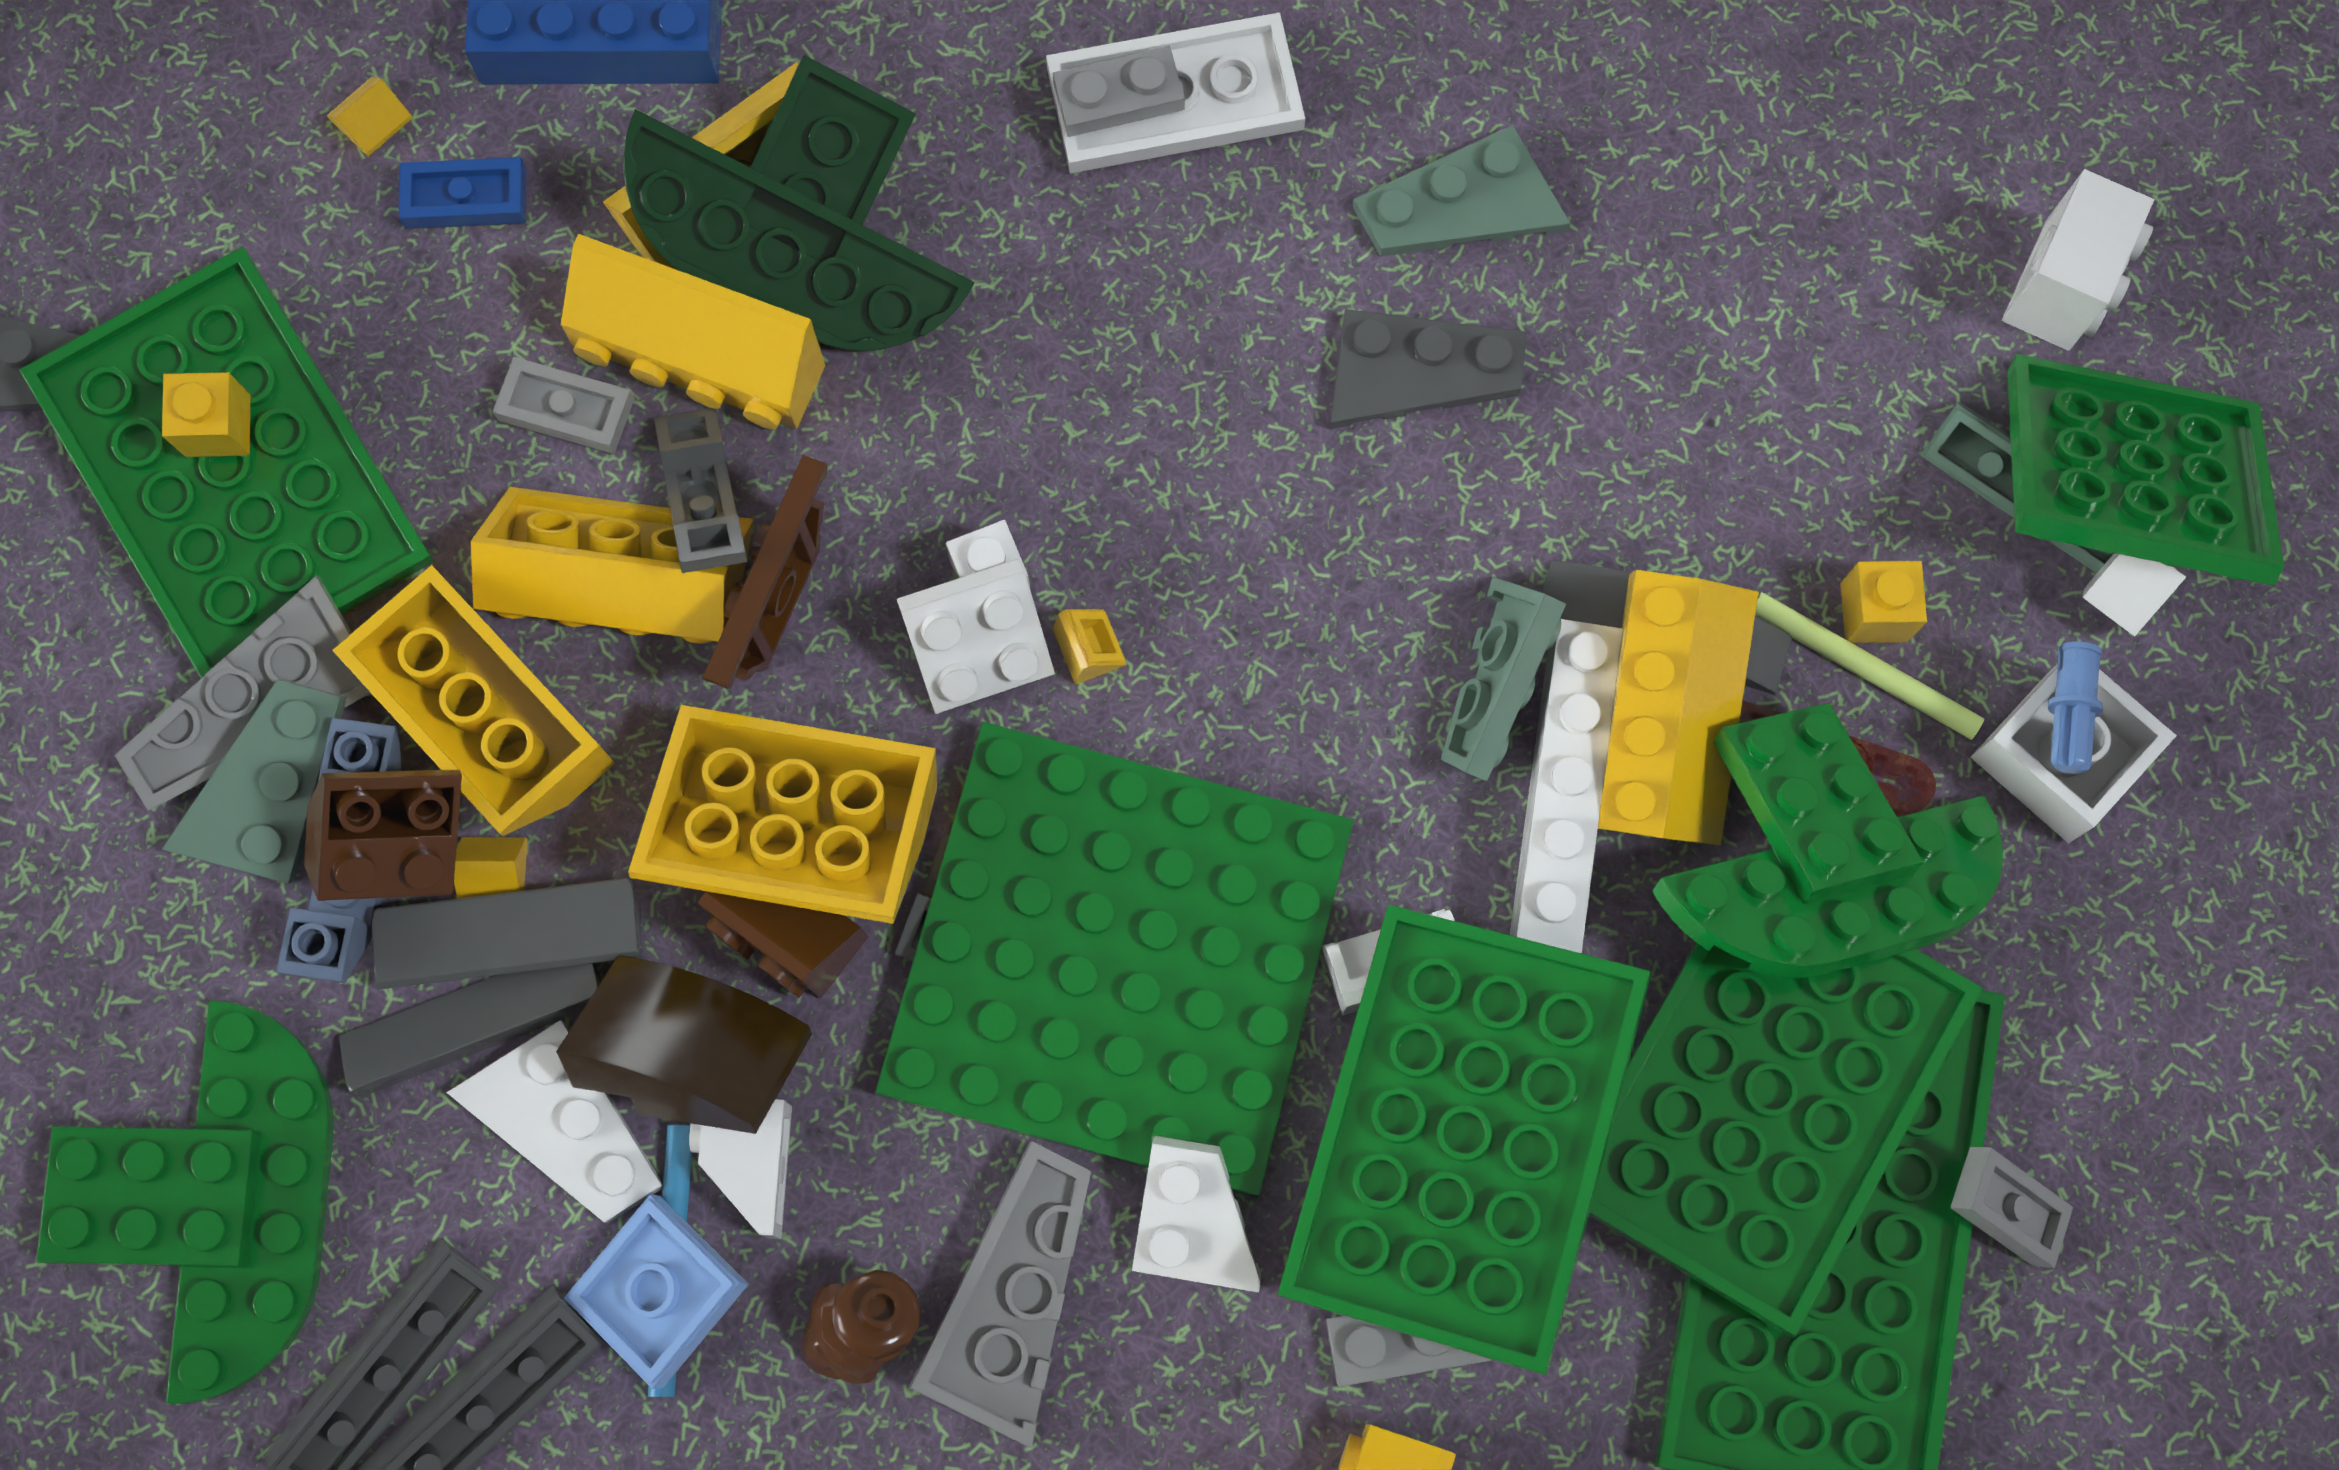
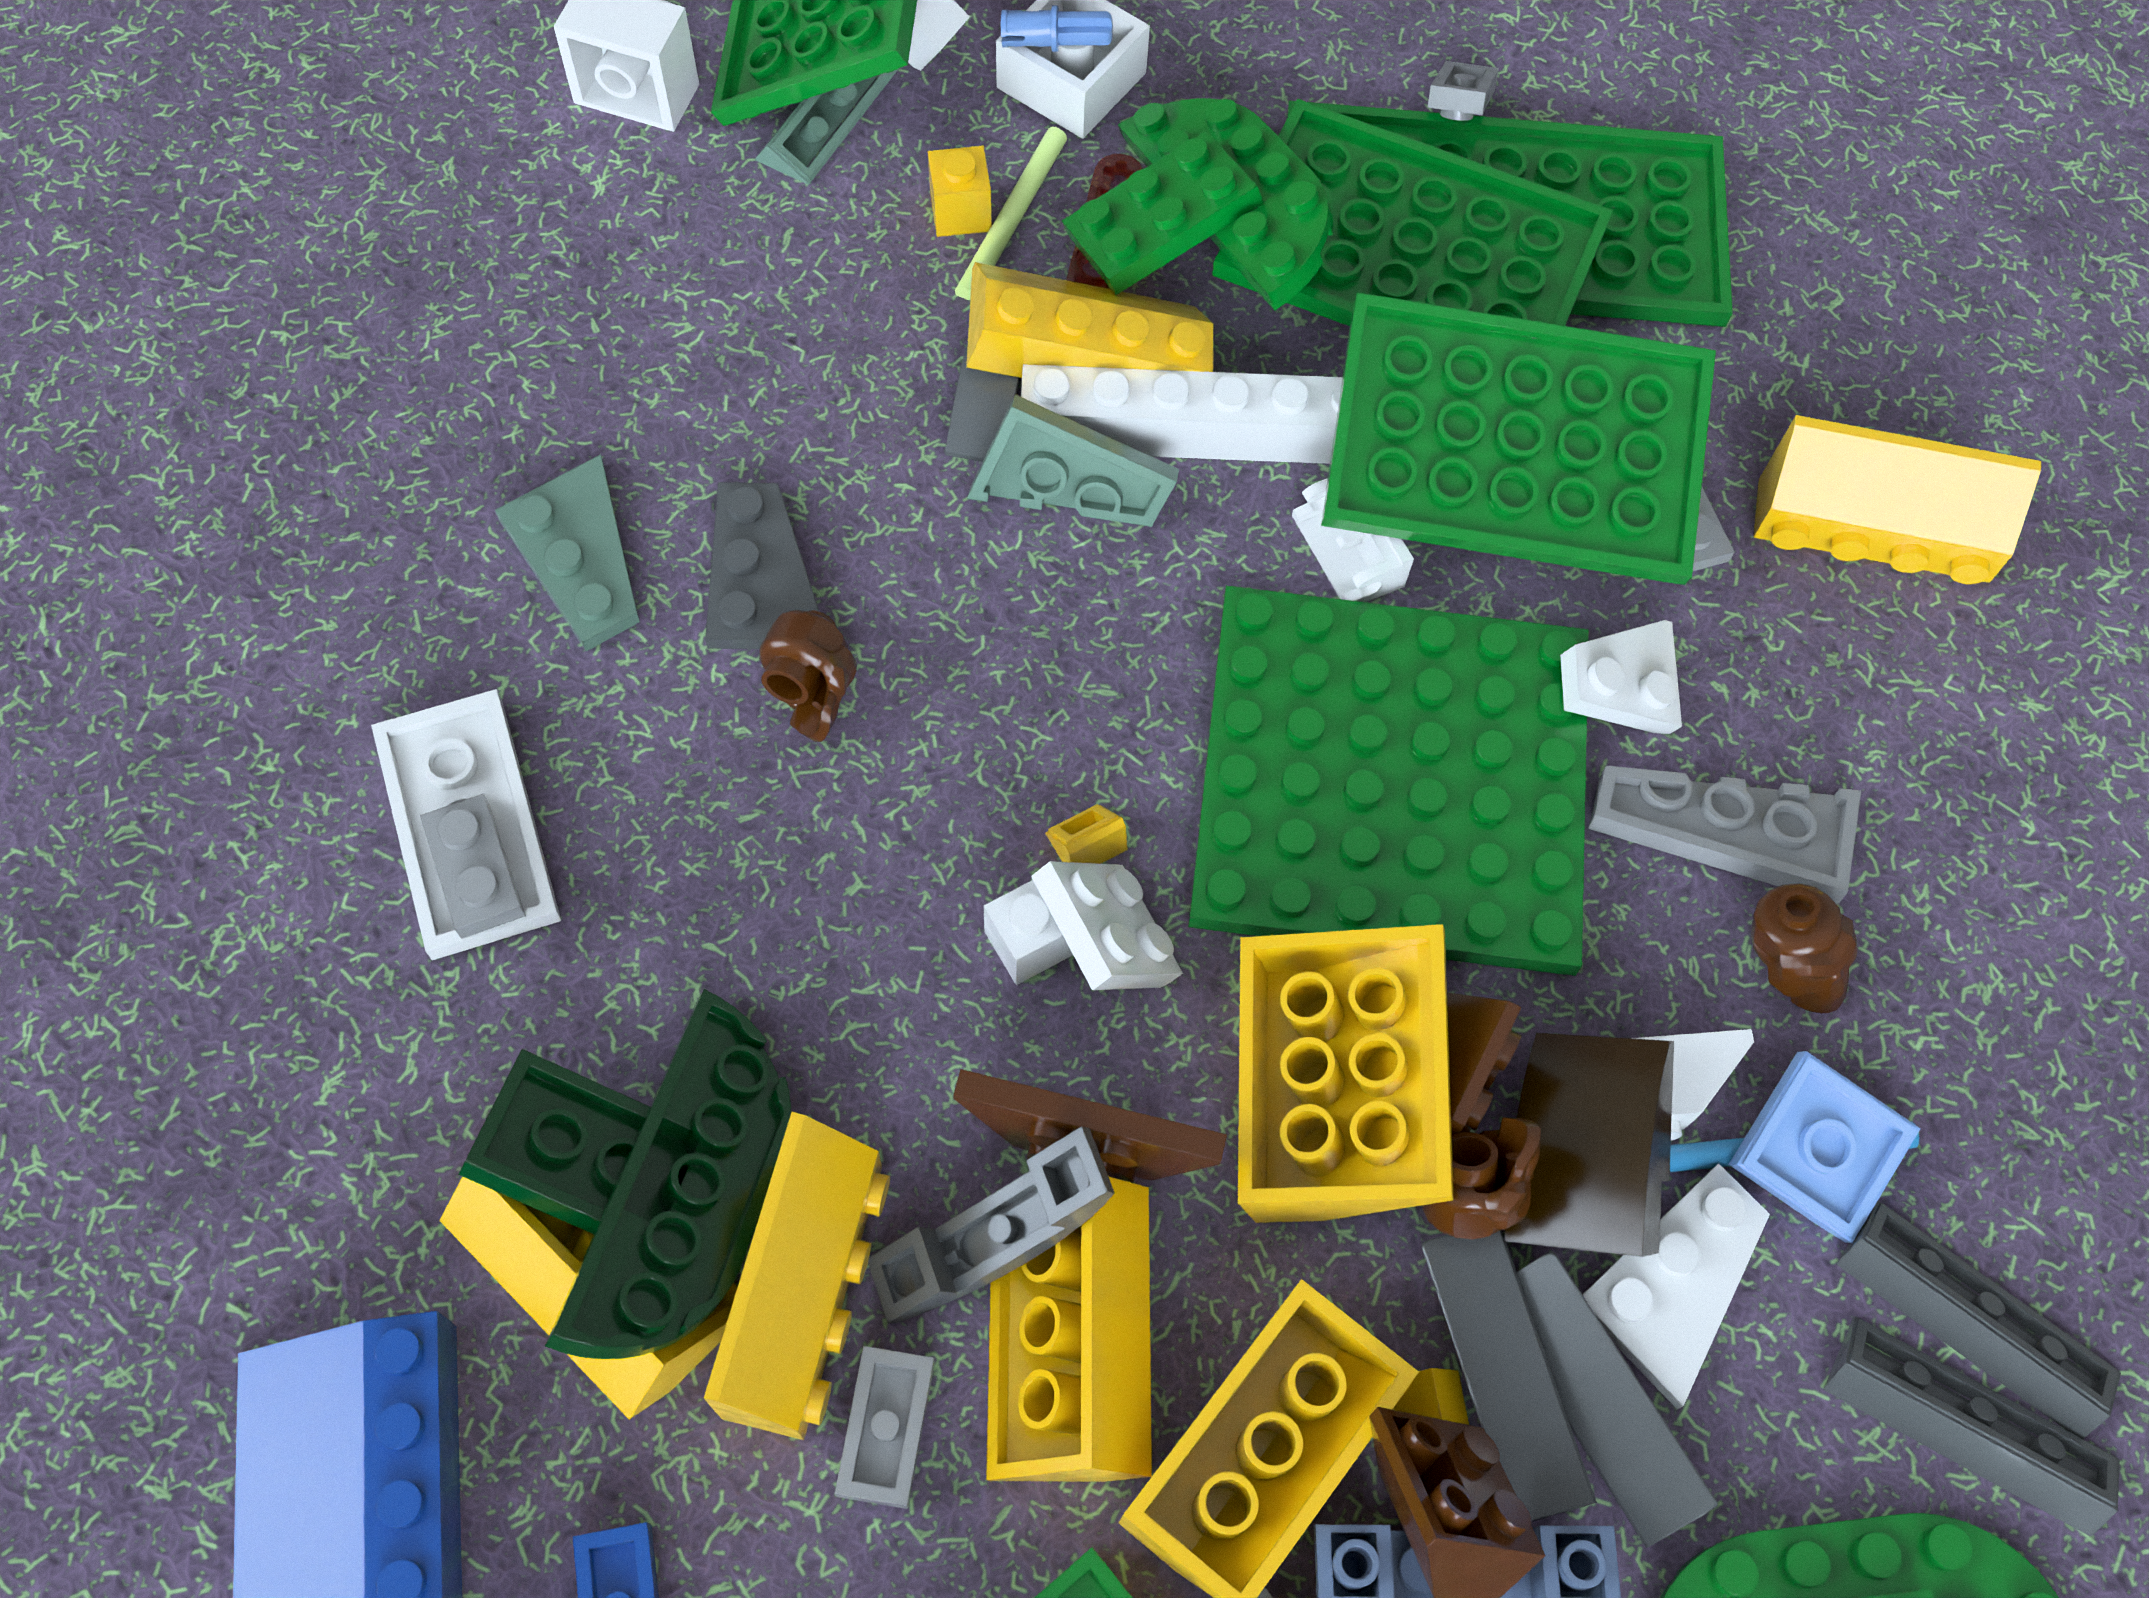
camera: 100 degrees left, 10 degrees down
none -> reddish brown head [759,610,857,742]
none -> reddish brown head [1421,1117,1541,1240]

